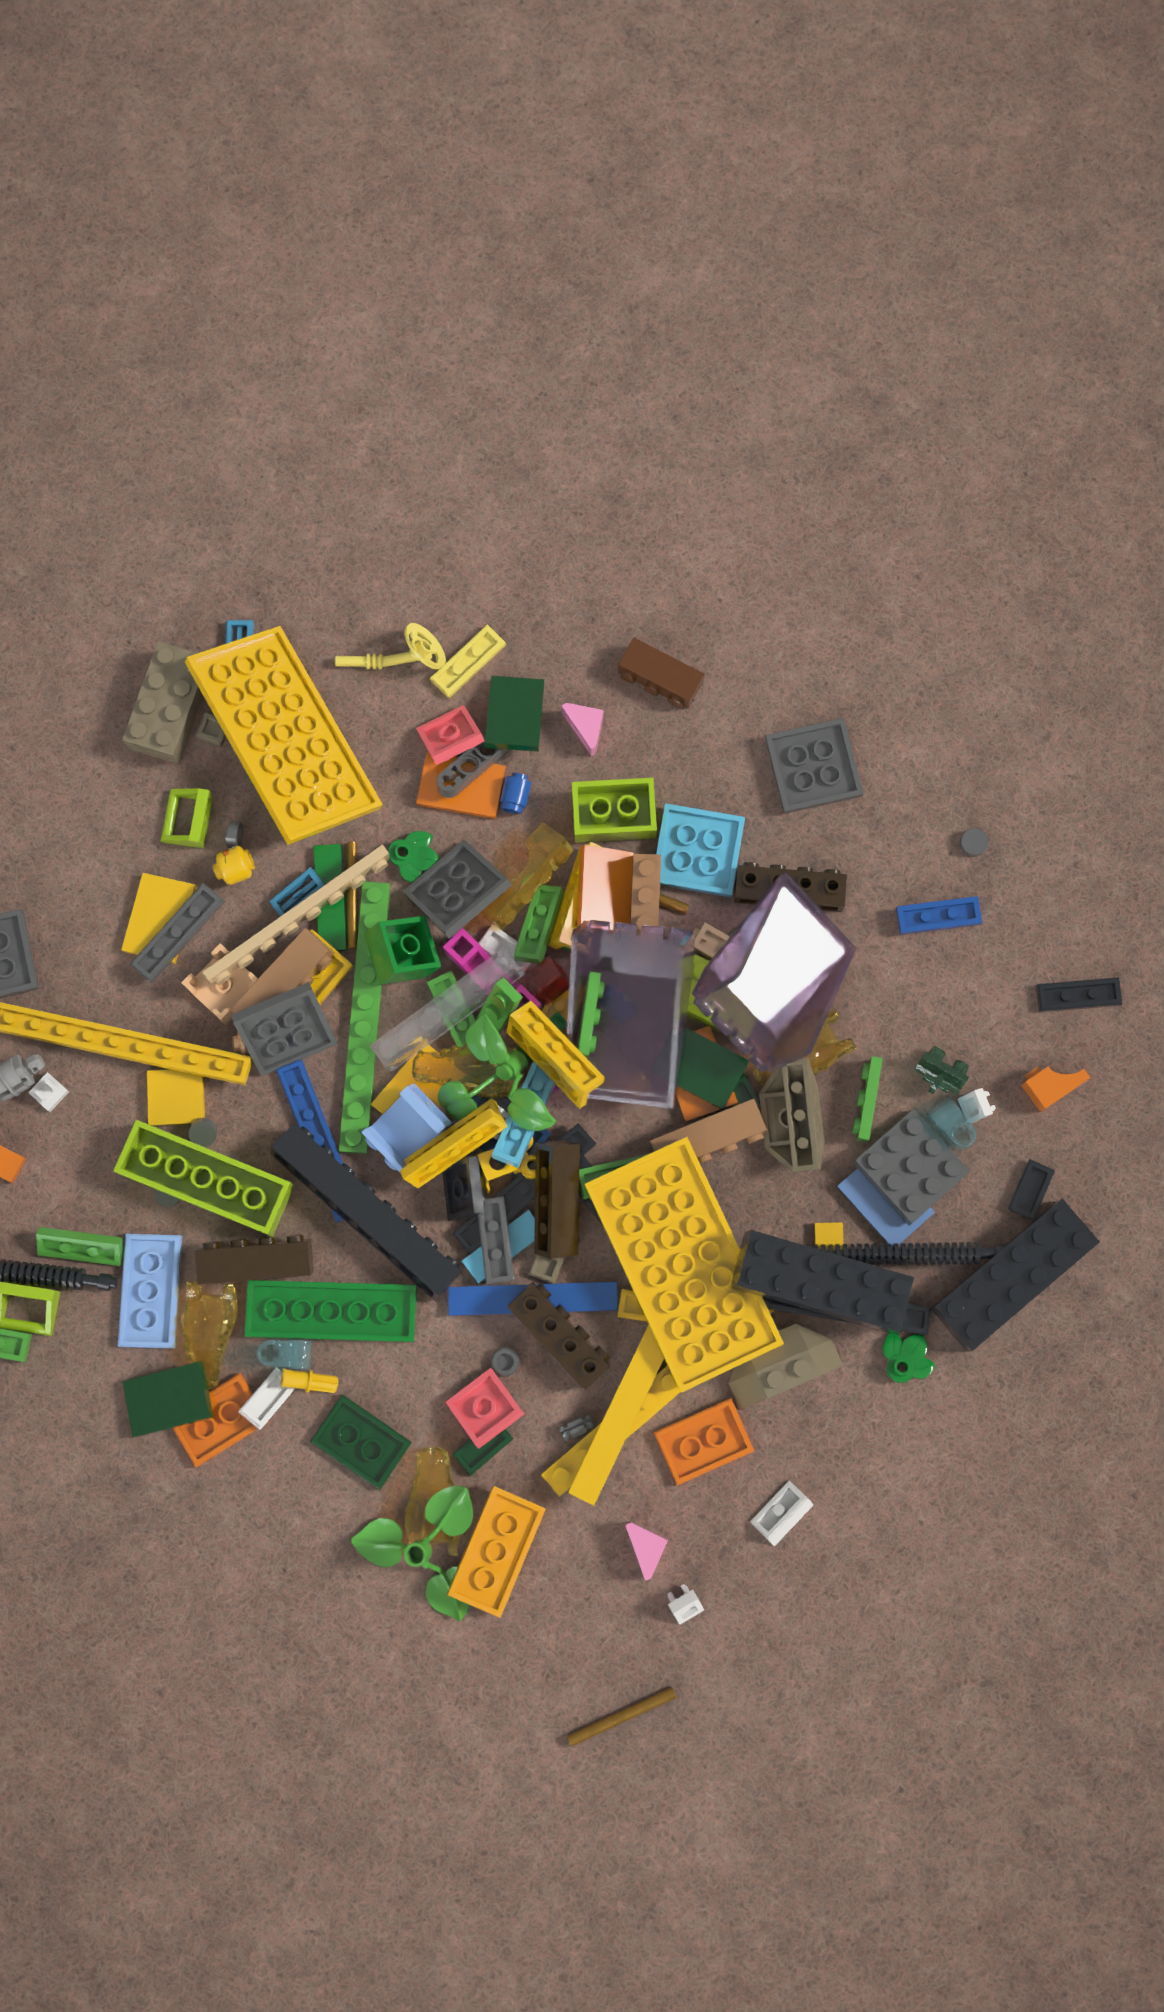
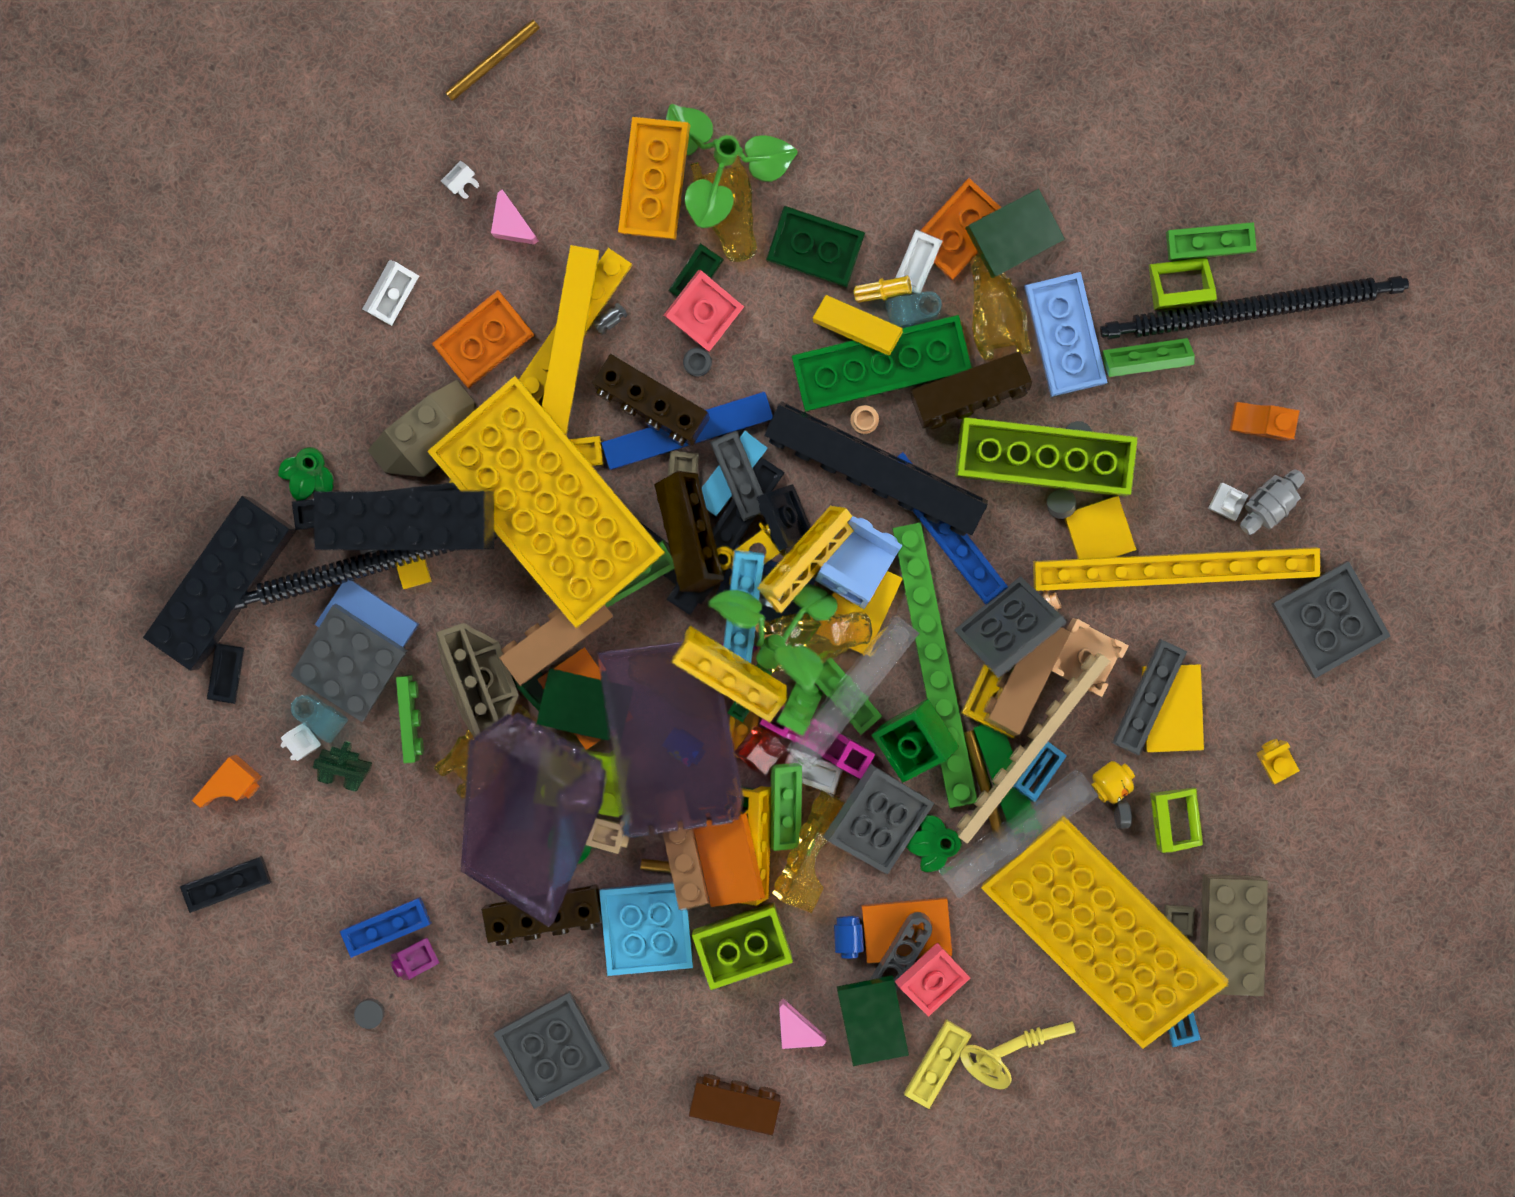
camera: 165 degrees right, 10 degrees up
bright green plate [577,972,605,1058] -> none
none -> magenta bracket [390,938,439,980]
none -> yellow tile [813,295,903,356]
none -> light nougat plate [850,405,879,434]
none -> clear brick [938,769,1099,899]
none -> yellow bracket [1256,739,1300,784]

